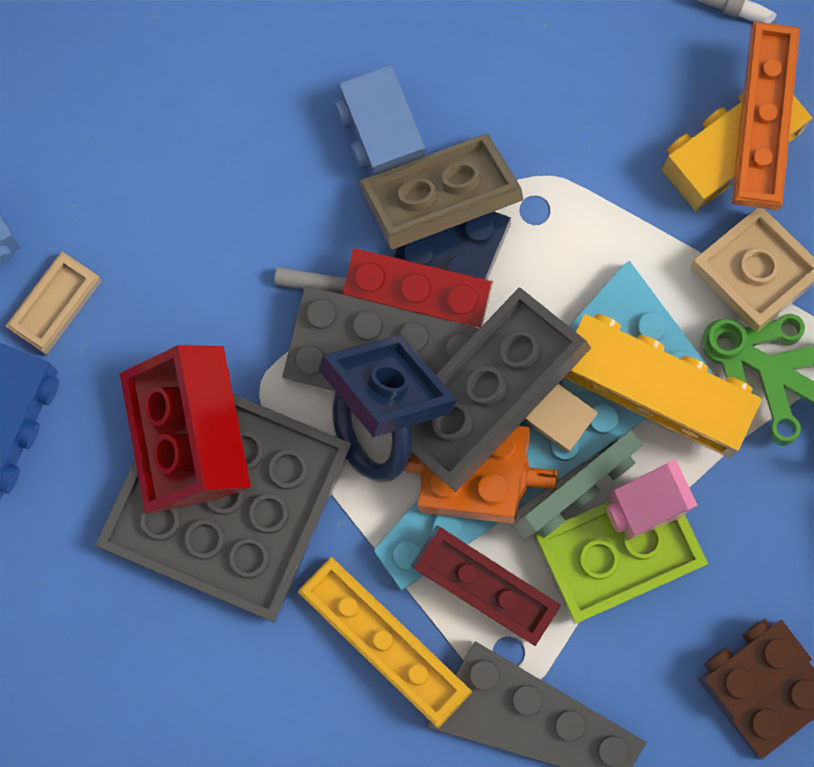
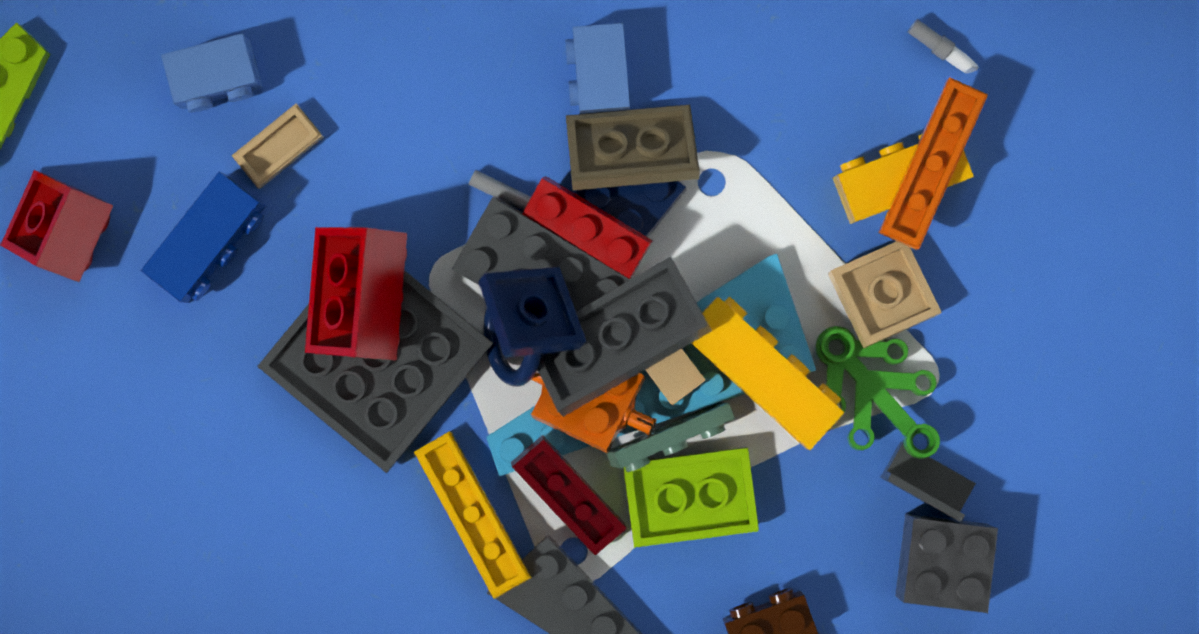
camera: 15 degrees right, 10 degrees up
bright pink slope [606,459,698,541] -> none

